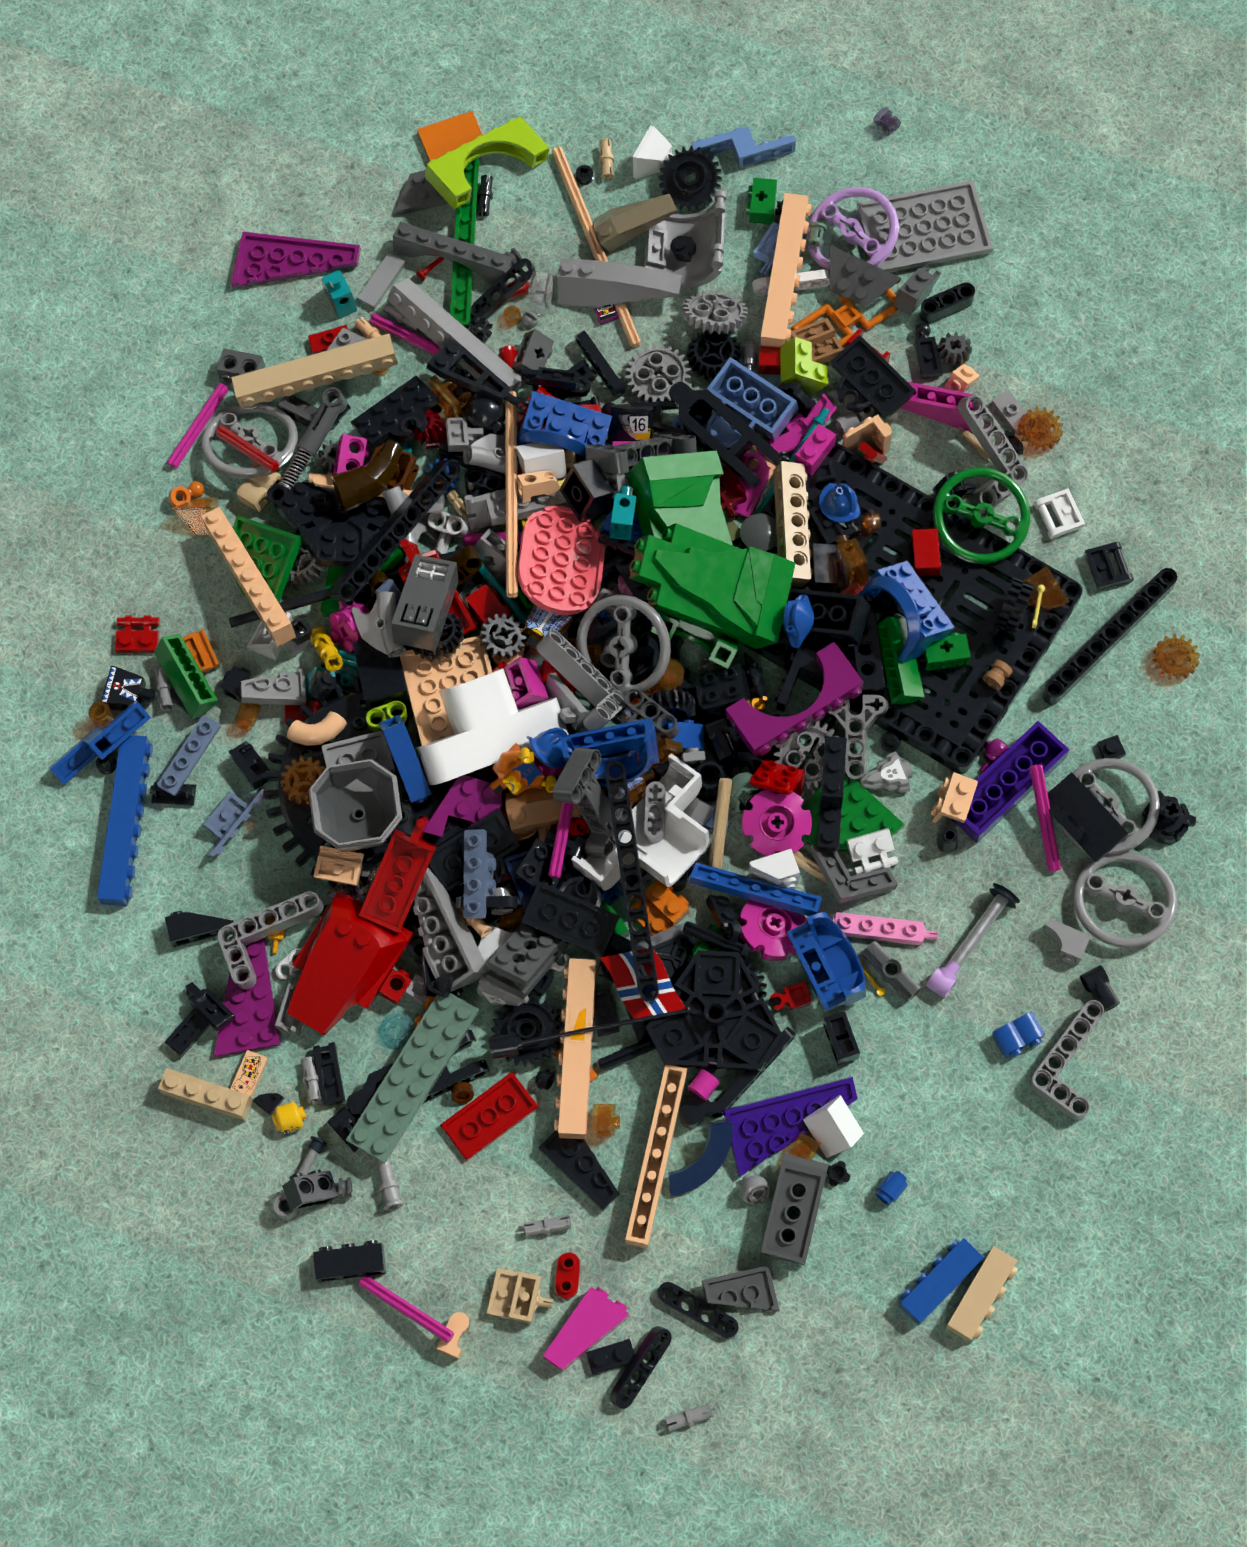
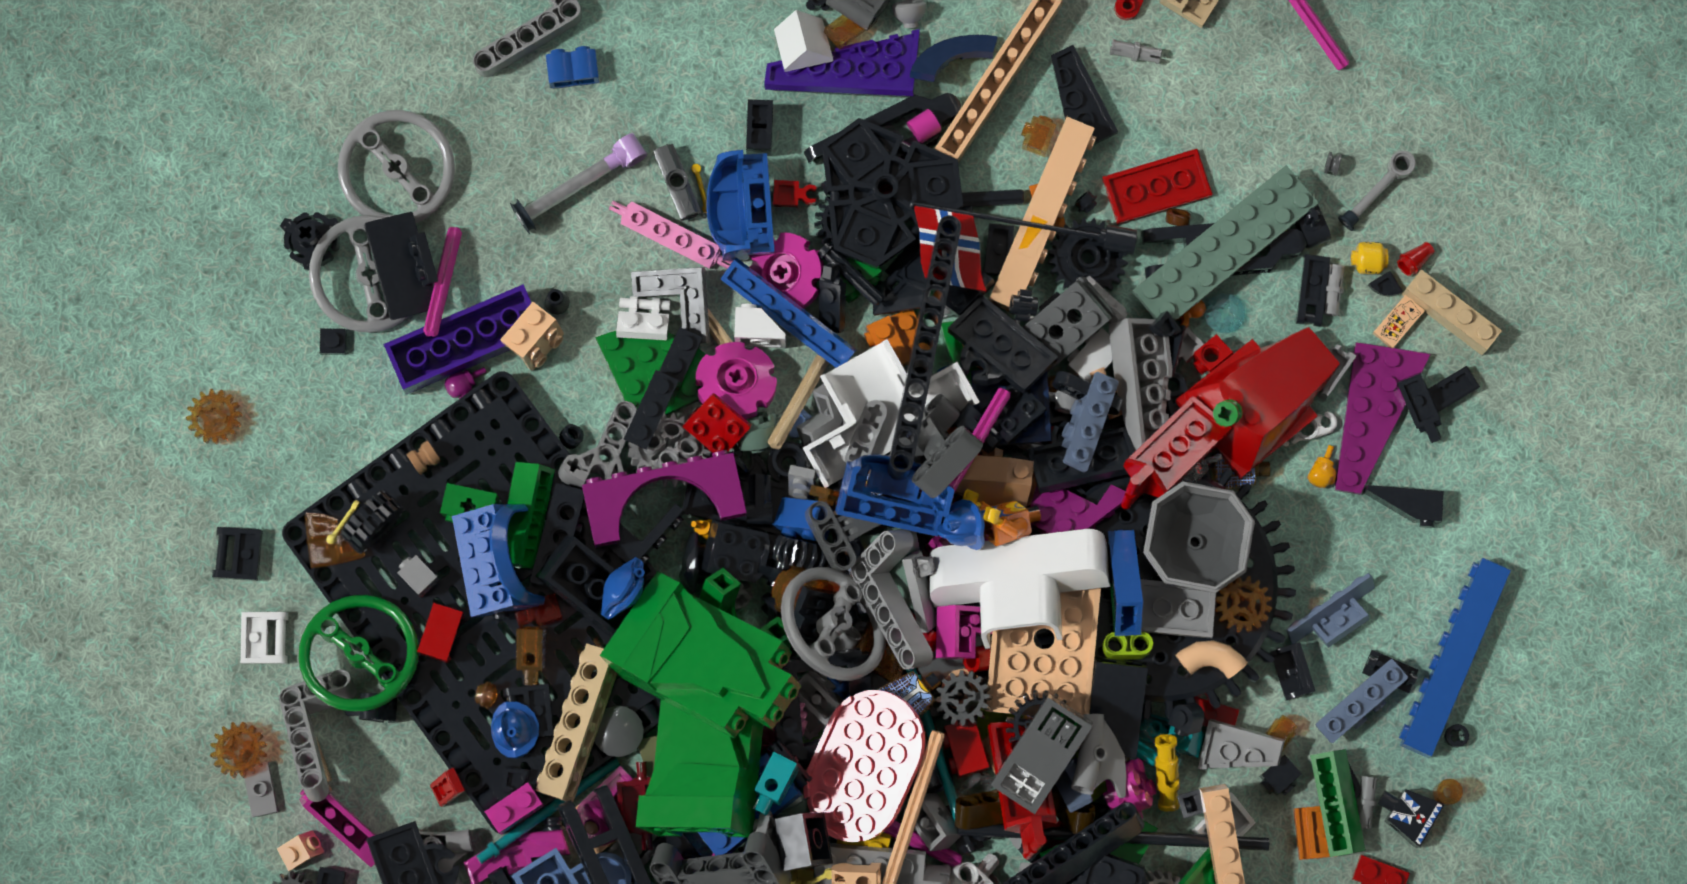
camera: 165 degrees left, 10 degrees up
blue bracket [49,701,151,784] -> none
light grey beam [218,891,324,990] -> none
black brick [282,1169,339,1211] -> none
light nougat plate [313,846,364,886] -> none
black brick [313,1240,386,1283] -> none
light grey pin [376,1159,404,1210] -> none
black hinge [809,543,838,591] -> none
light nougat bracket [842,415,892,454] -> none
light grey rock [859,751,913,793] -> none
black tile [1004,430,1024,454] -> none
black beam [1042,568,1178,705] -> none
light grey arch [1044,918,1091,965] -> none
black piece [1080,965,1120,1012] -> none
none -> light grey brick [397,555,439,597]
none -> black gear [1009,289,1038,321]
none -> green wheel [1213,399,1243,427]
none -> red cone [1397,242,1435,276]

